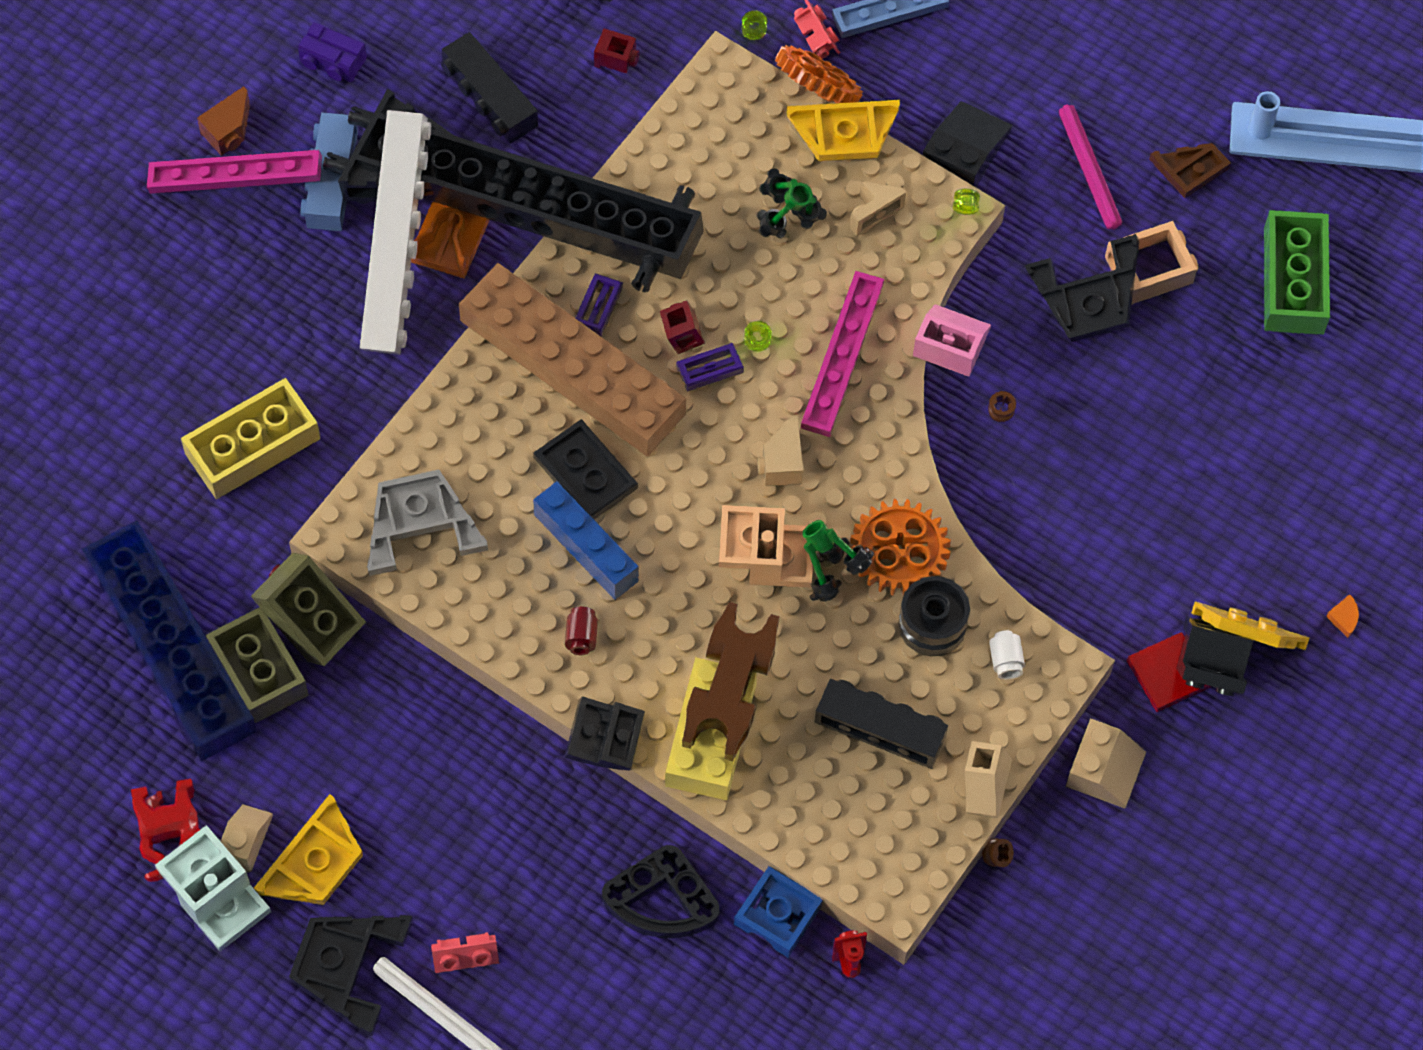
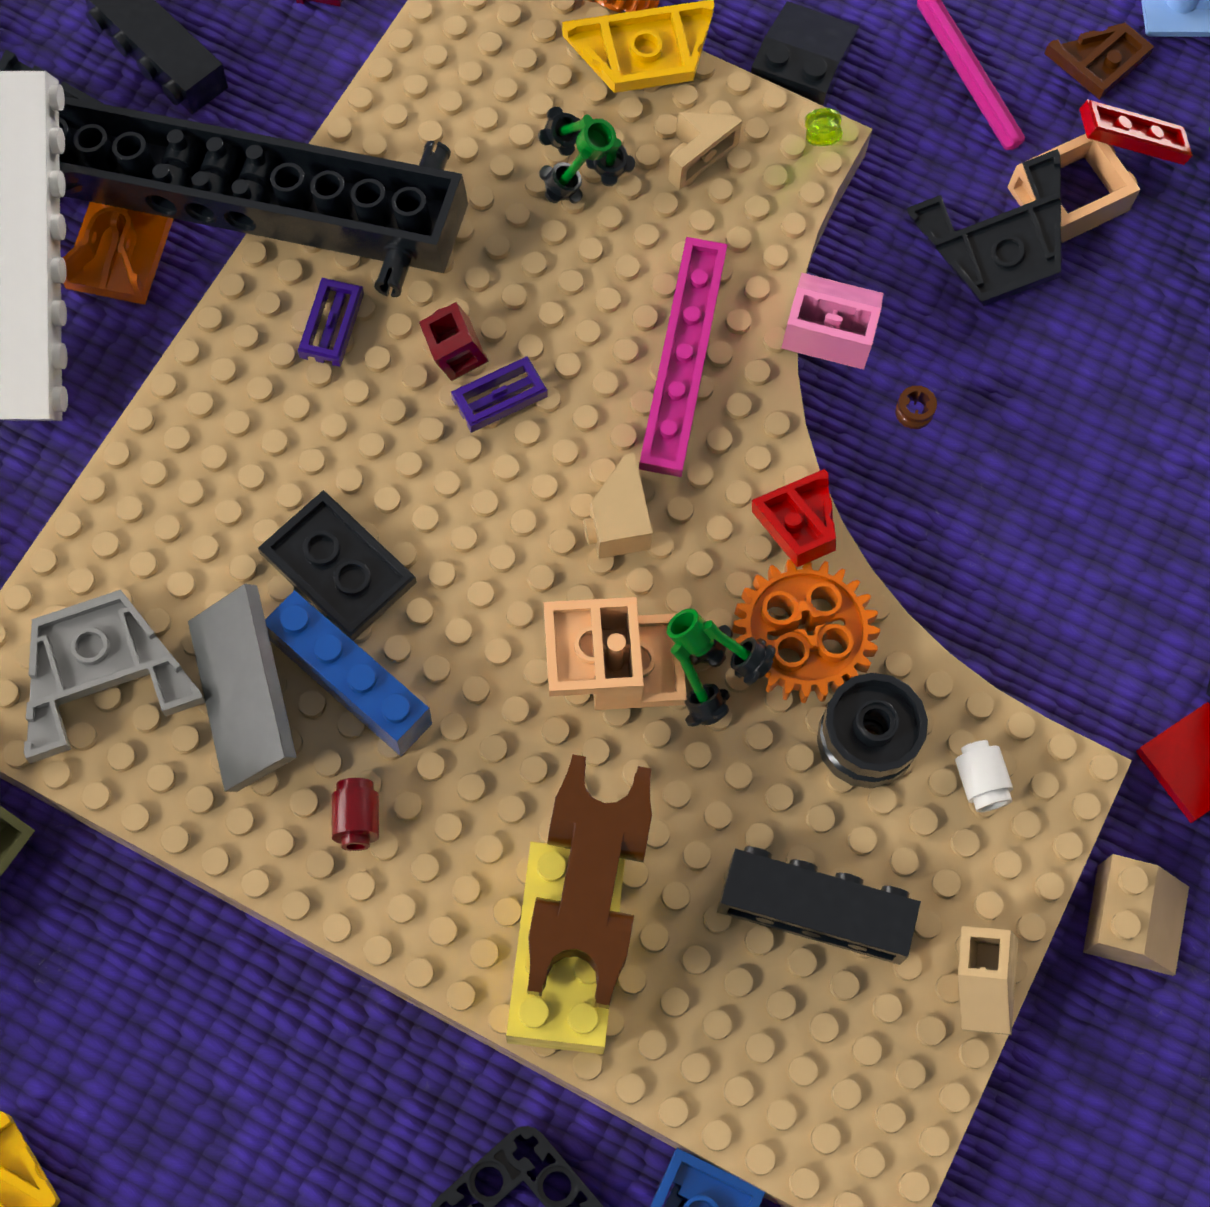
camera: 10 degrees left, 5 degrees up
medium nougat brick [459,263,686,457] -> none
black slope [564,696,645,771] -> none
clear neon green bush [744,321,771,352] -> none
reddish brown bush [982,838,1014,867] -> none
none -> tile [188,584,297,792]
none -> red wing [752,469,836,568]
none -> red tile [1079,99,1193,165]

